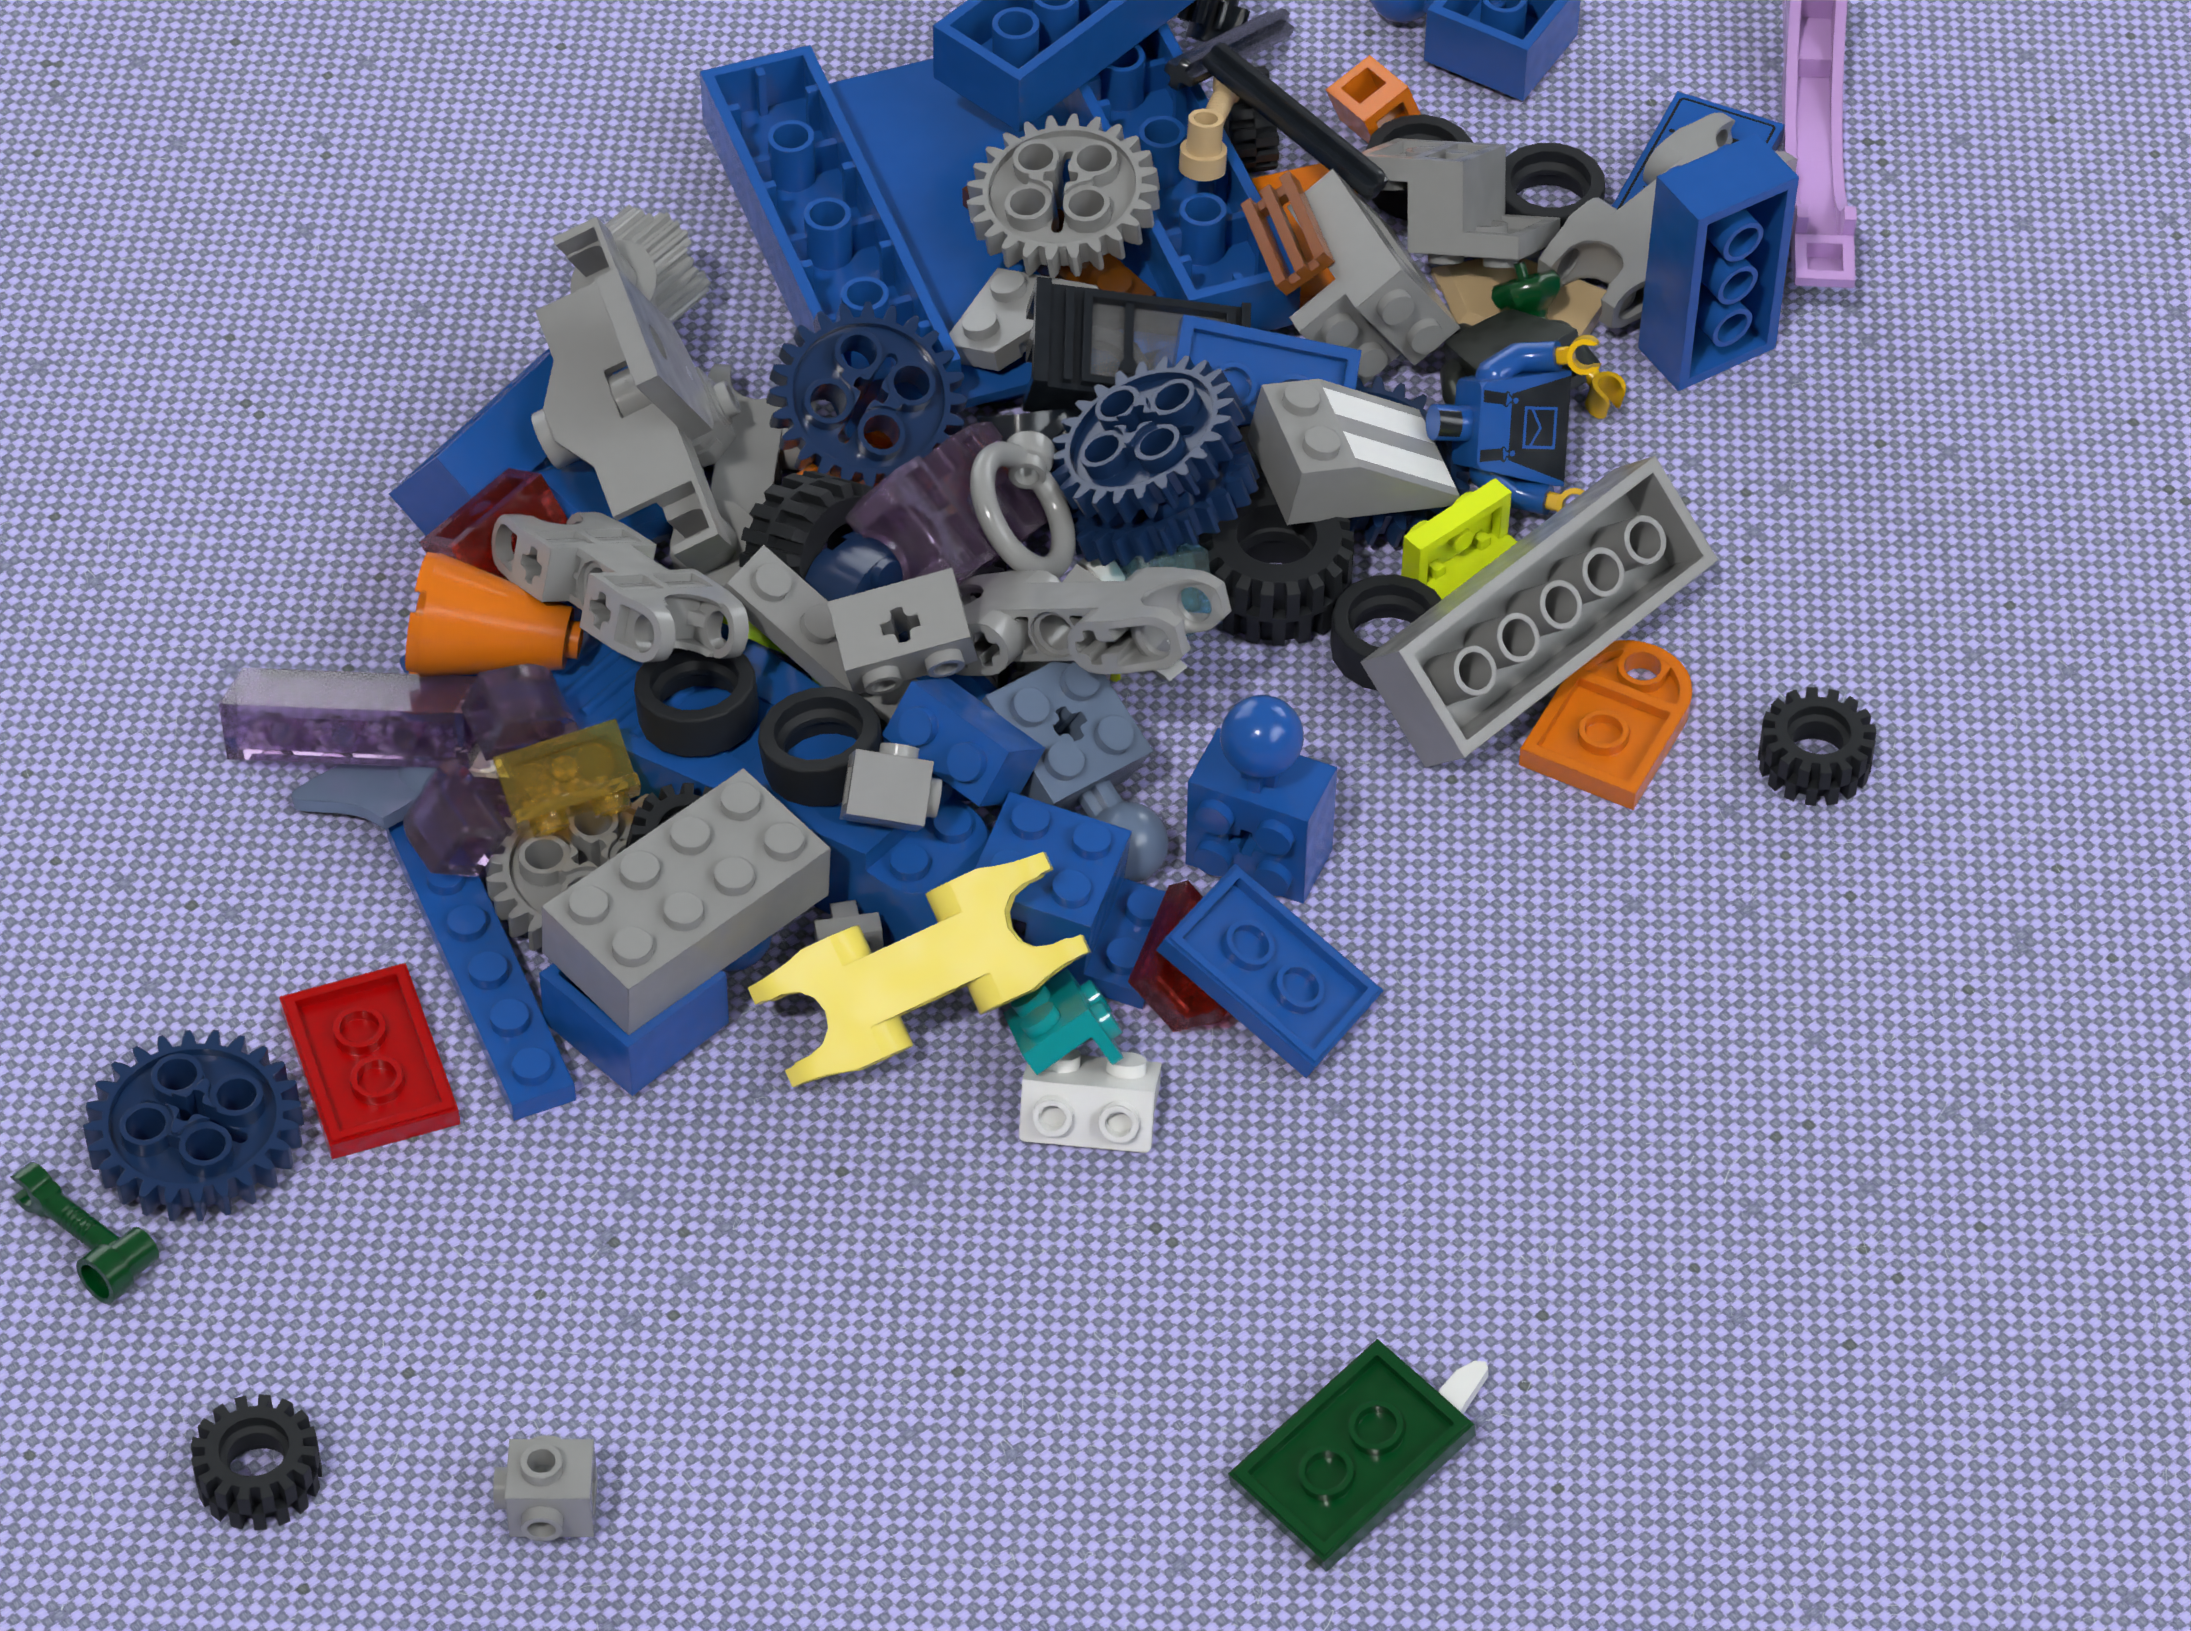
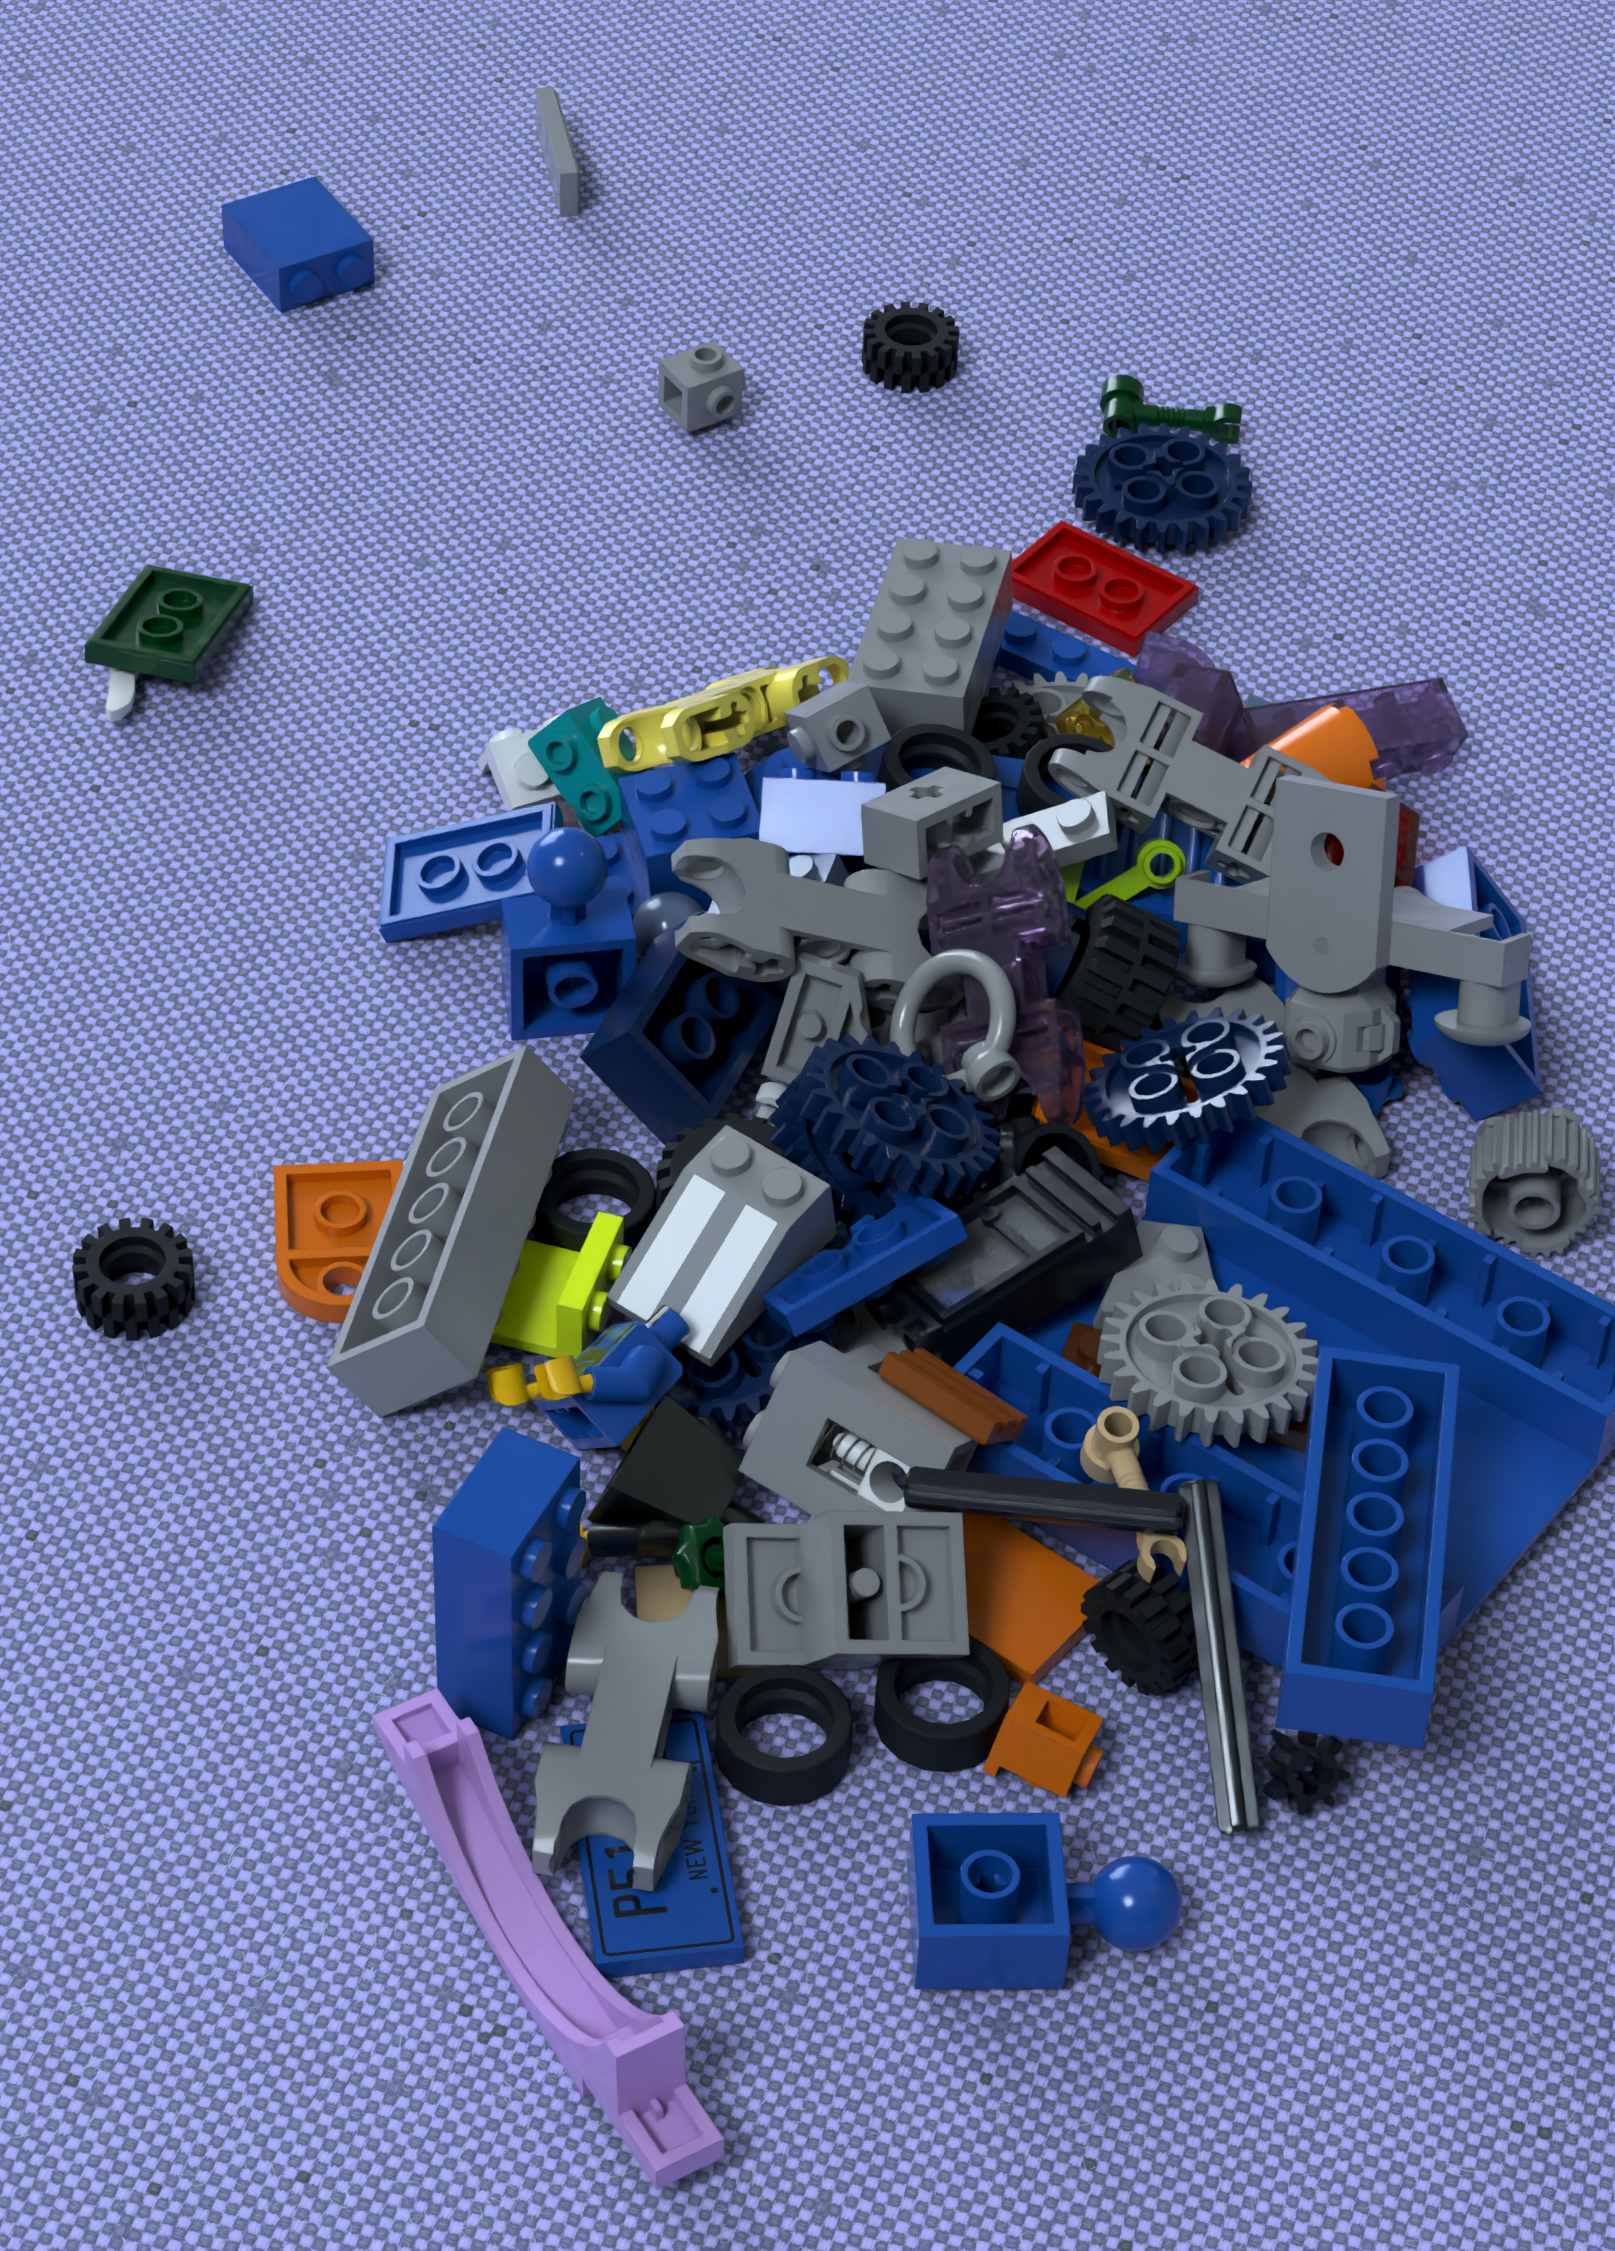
camera: 145 degrees right, 5 degrees down
none -> dark blue brick [580,912,784,1145]

